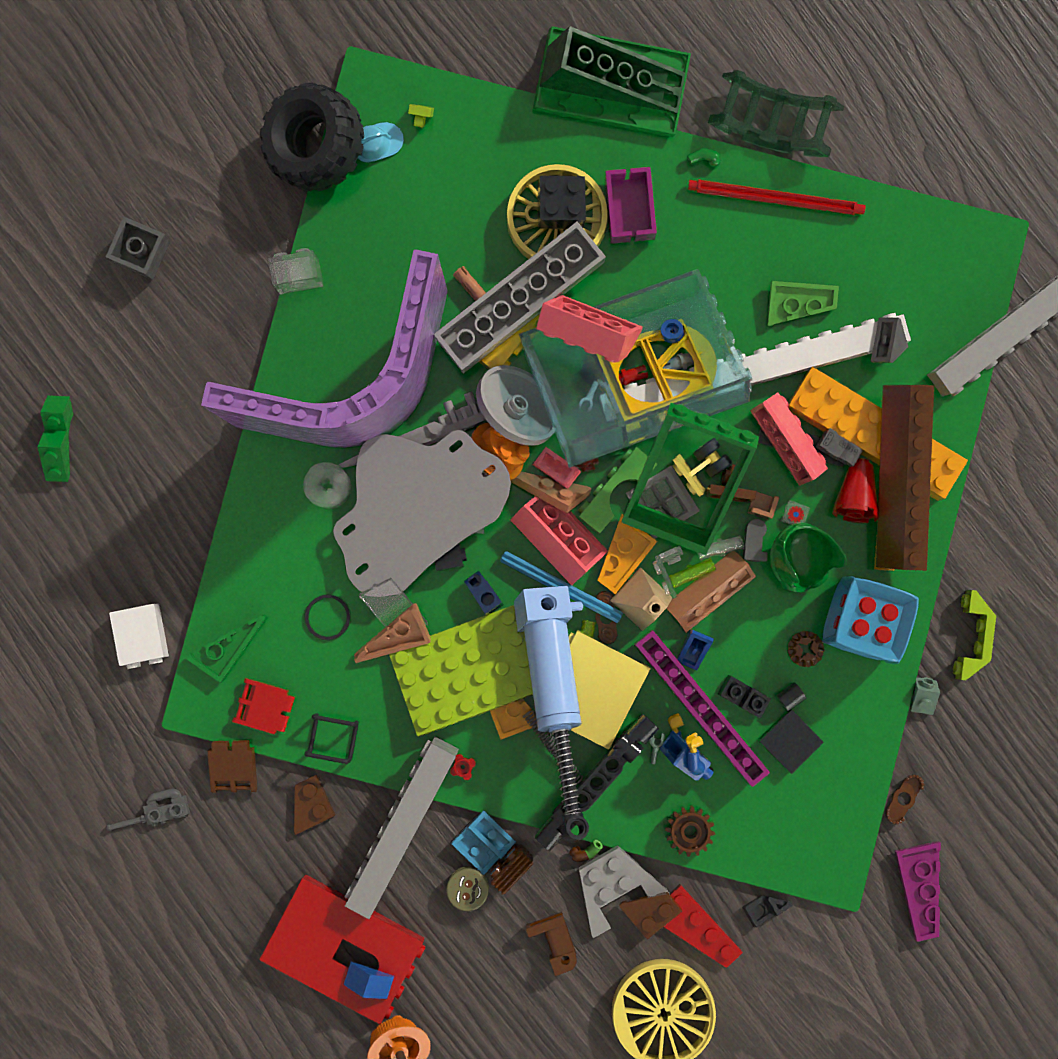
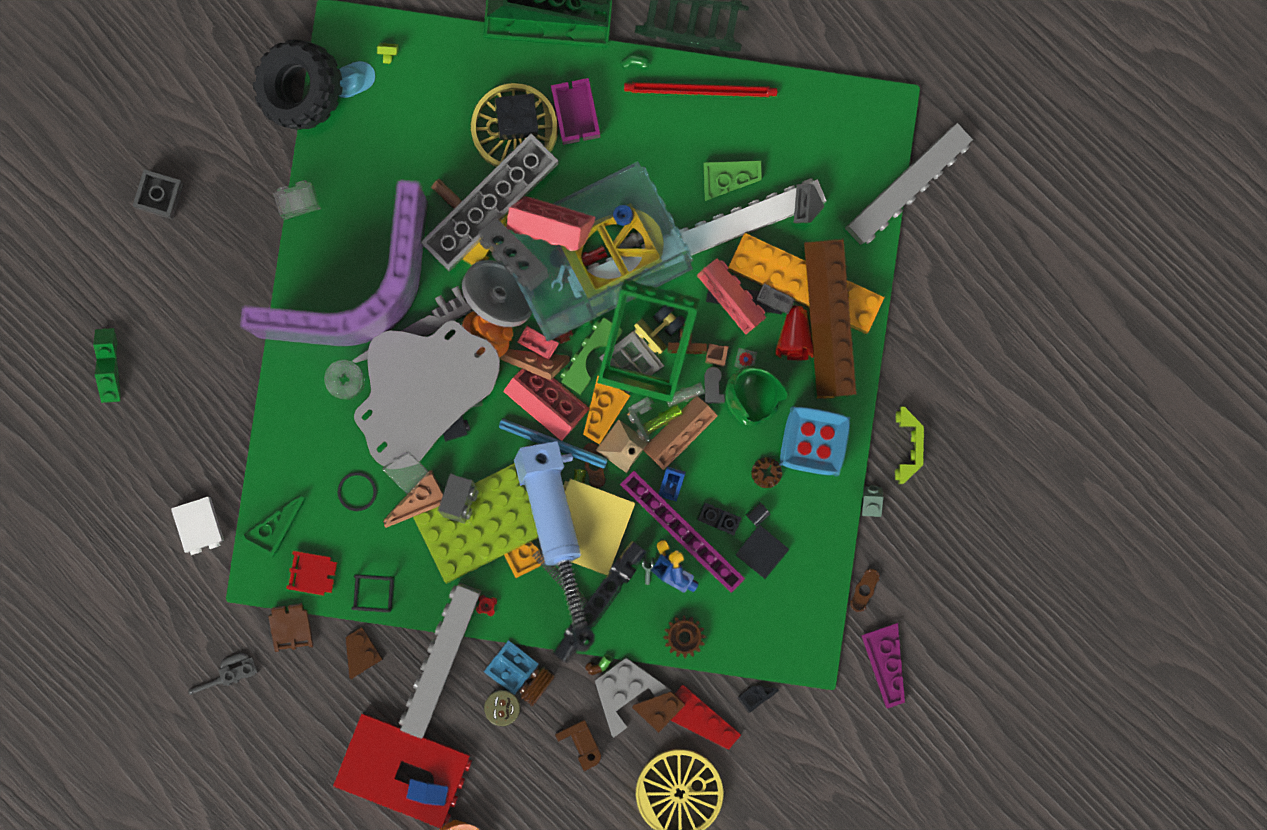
camera: 15 degrees left, 0 degrees up
dark blue leg [464,571,504,615] -> none
none -> dark grey brick [438,474,479,524]
none -> dark grey brick [479,218,549,291]

